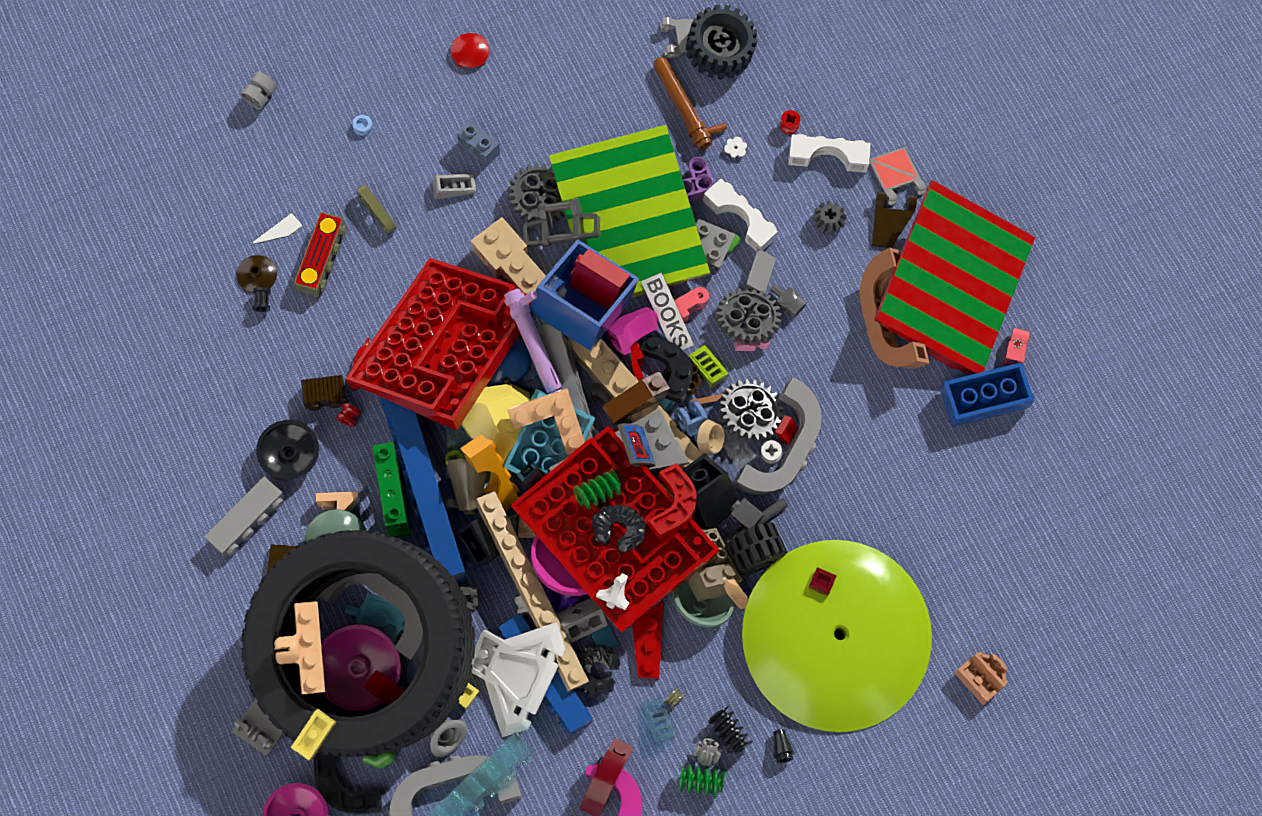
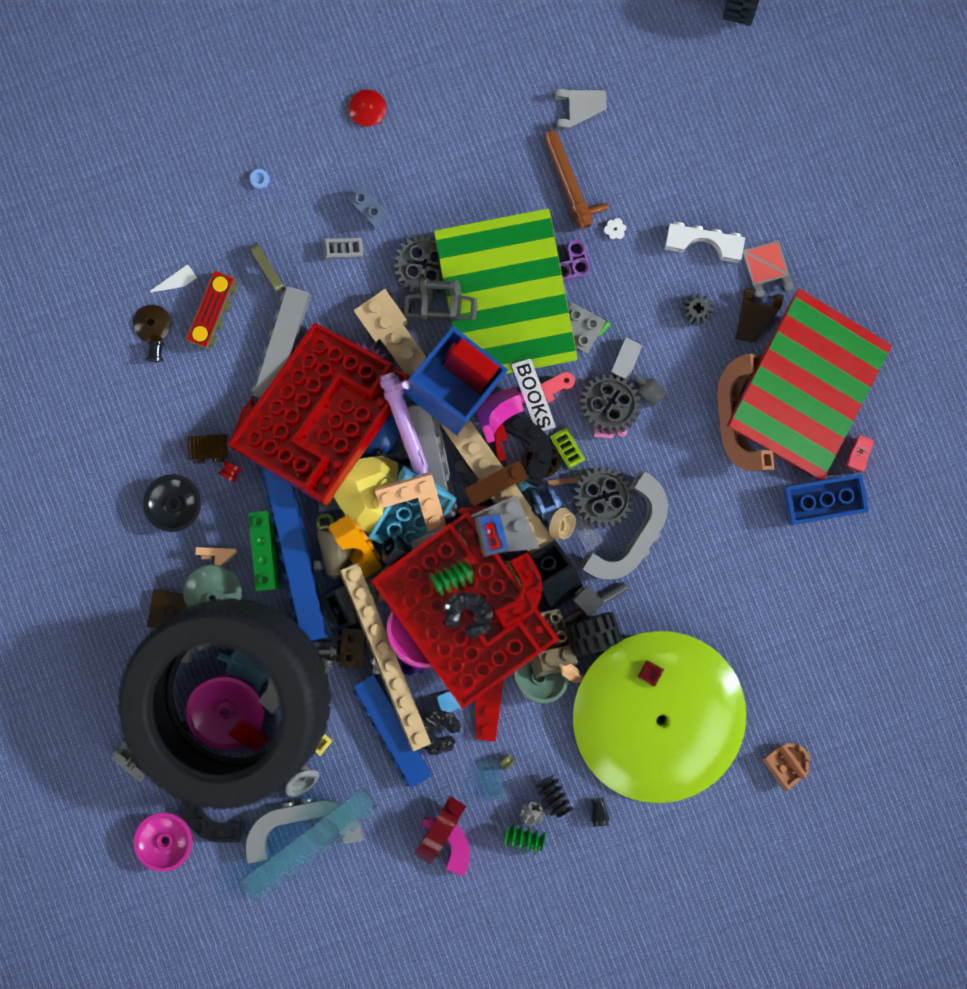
camera: 10 degrees right, 15 degrees up
light grey brick [204,476,285,558] -> none
light grey wheel [240,72,277,109] -> none
light nougat plate [275,602,325,694] -> none
light yellow plate [291,709,336,760] -> none
white plate [472,622,566,737] -> none
light grey brick [556,598,608,643] -> none
white piece [596,574,629,610] -> none
black wheel [685,5,758,80] -> none
white arch [703,179,778,252] -> none
white wheel [761,440,782,464] -> none
red tile [775,415,798,445] -> none
red wheel [780,110,801,134] -> none
none -> light grey brick [252,286,311,399]
none -> dark brown brick [336,628,366,669]

